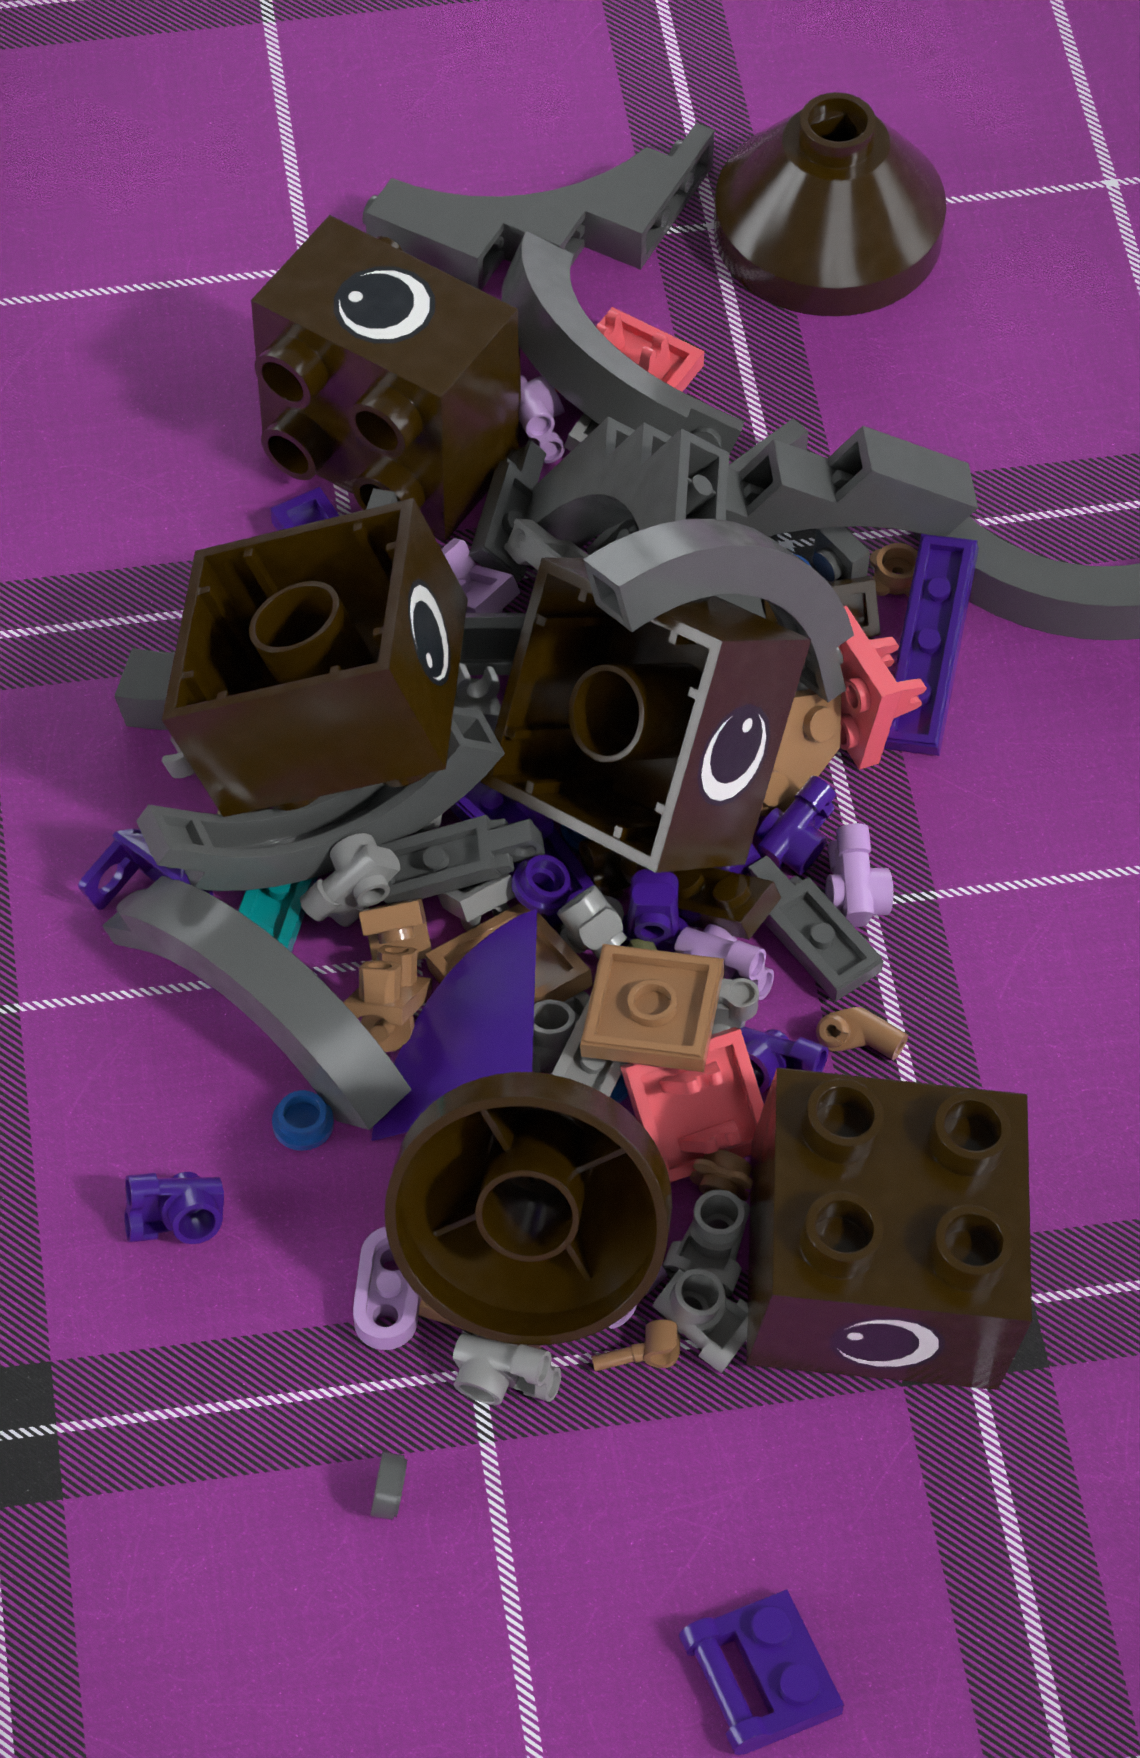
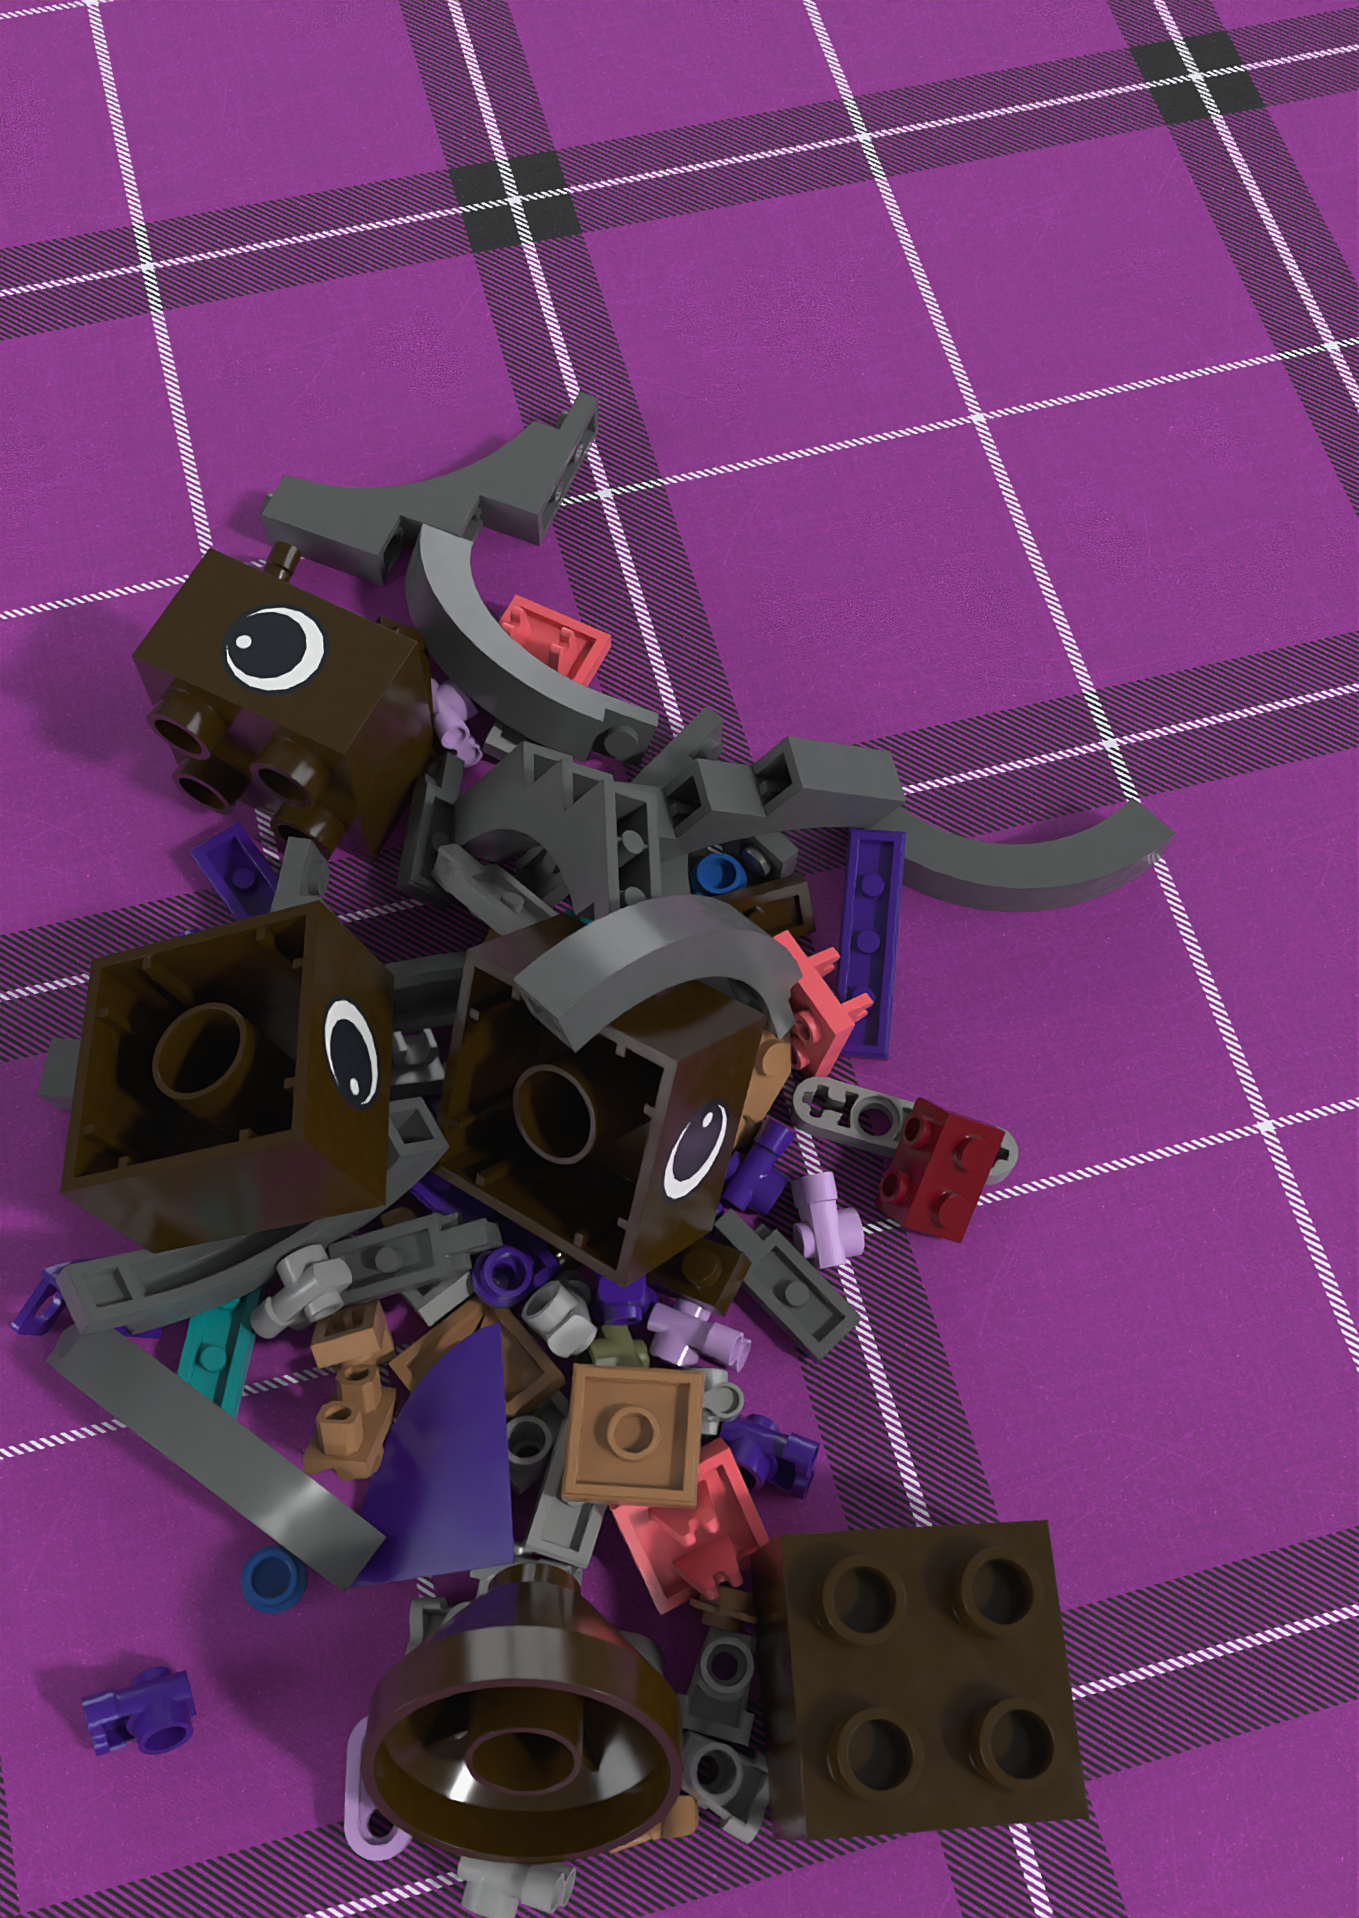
camera: 10 degrees left, 10 degrees up
lavender bracket [441,538,521,613] -> none
dark brown cone [713,92,946,317] -> none
medium nougat arm [816,1007,909,1060] -> none
medium nougat plate [870,543,918,597] -> none
none -> light grey beam [791,1076,1018,1185]
none -> dark red bracket [875,1097,1006,1244]

